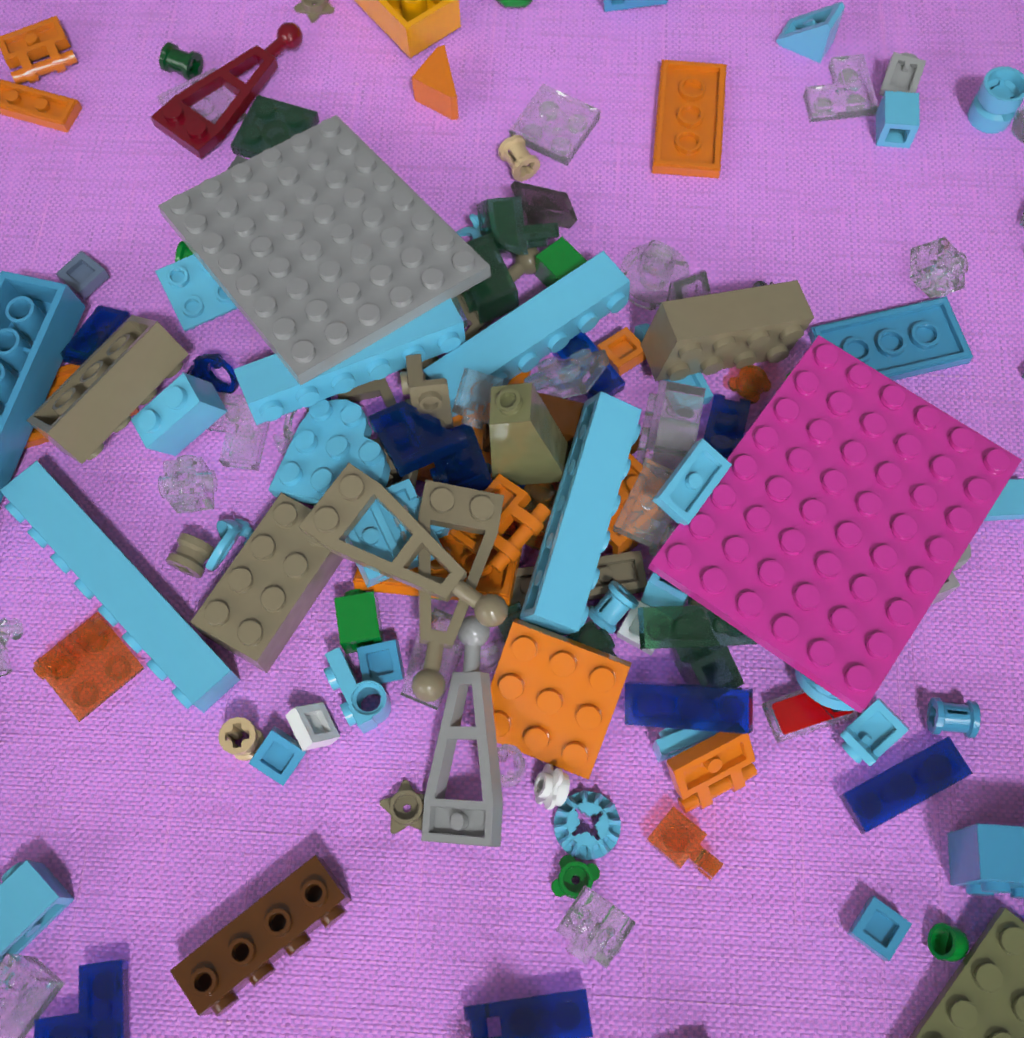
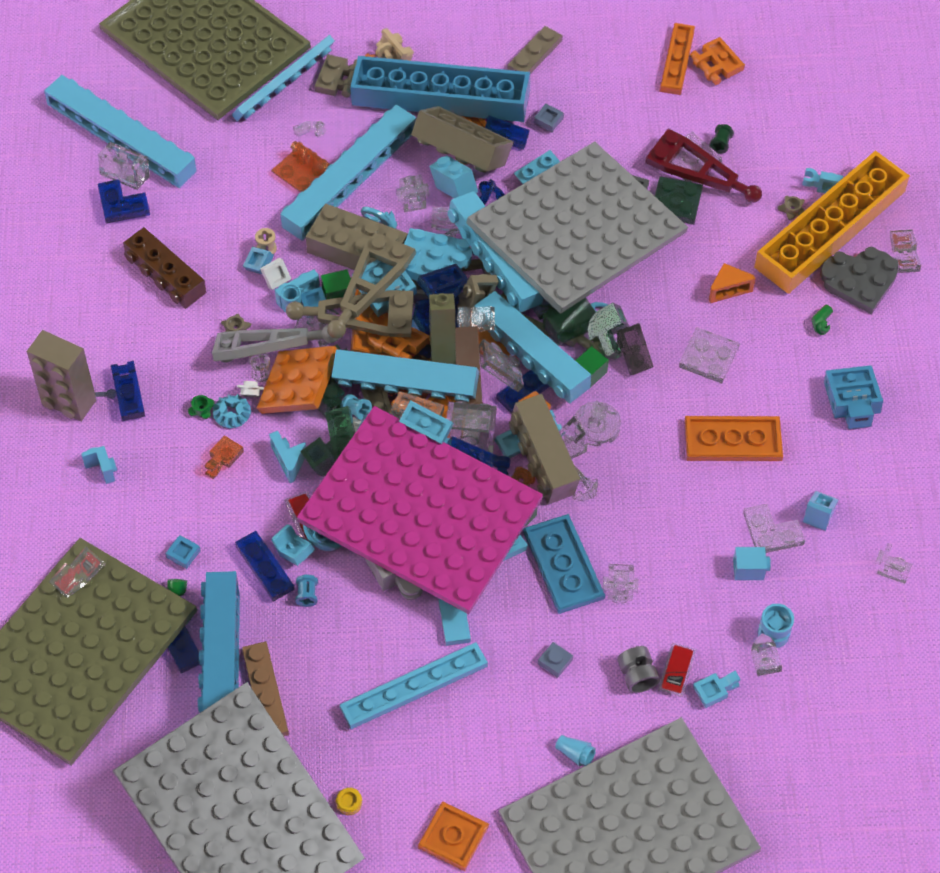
camera: 80 degrees right, 10 degrees down
dark tan wheel [166,533,214,578] -> none
tan bush [498,135,540,182] -> none
clear brick [556,886,636,969] -> none
clear blue plate [625,681,753,734] -> none
orange plate [666,722,758,814] -> none
light grey bracket [878,52,926,96] -> none

